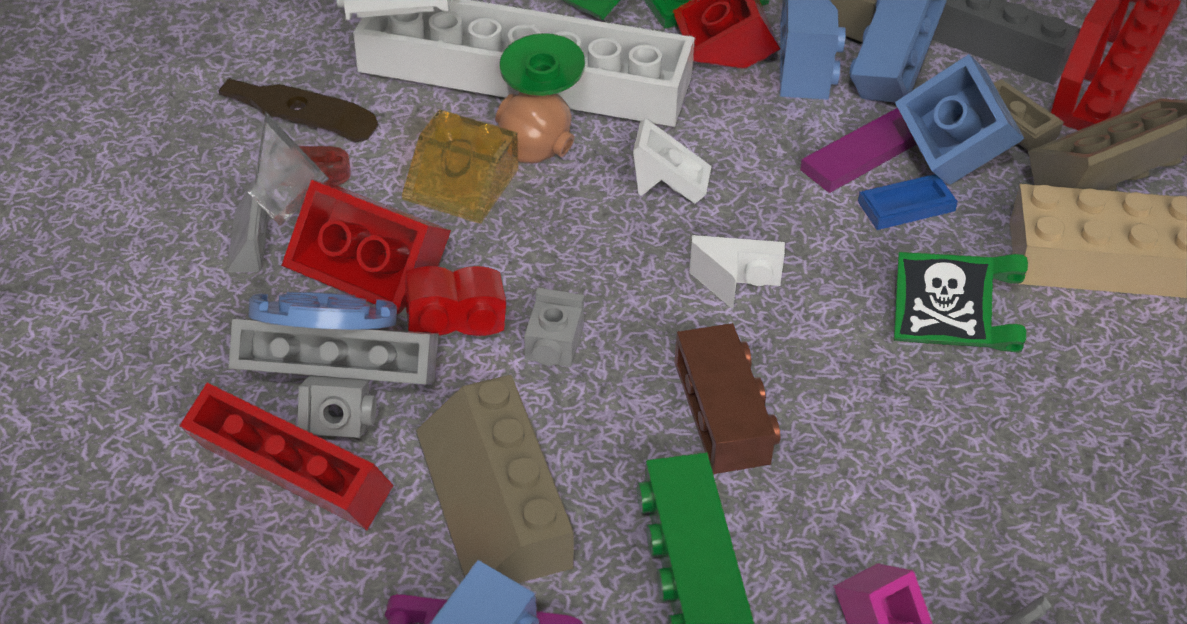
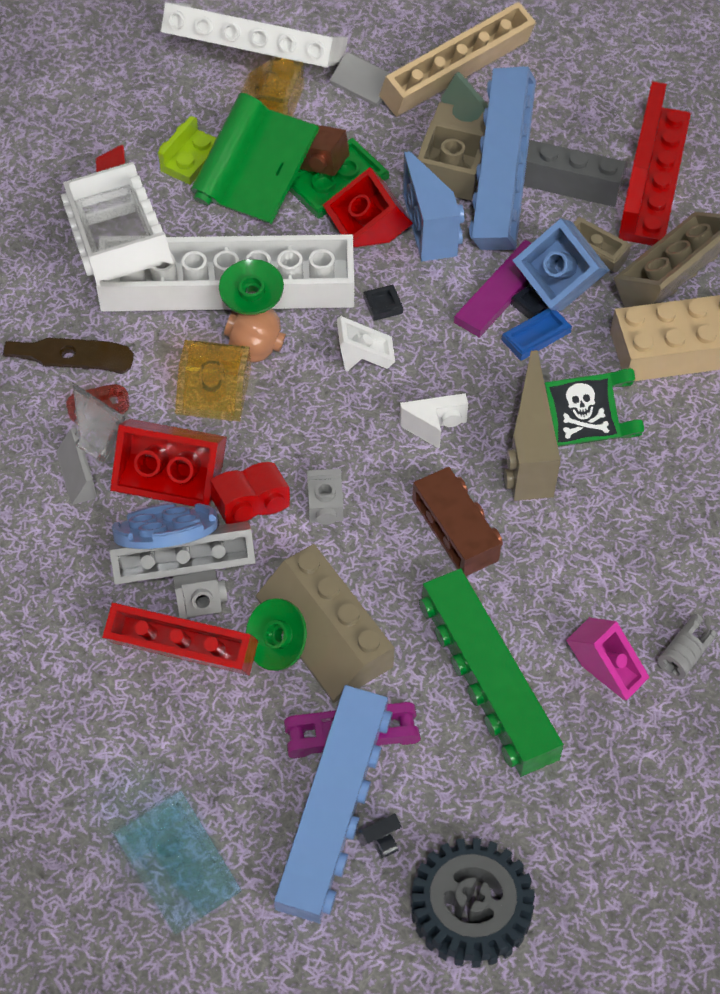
camera: 15 degrees left, 10 degrees up
none -> green dish [246,598,307,671]
none -> black tile [363,284,403,321]
none -> dark tan slope [504,350,561,501]
none -> black tile [511,287,548,319]

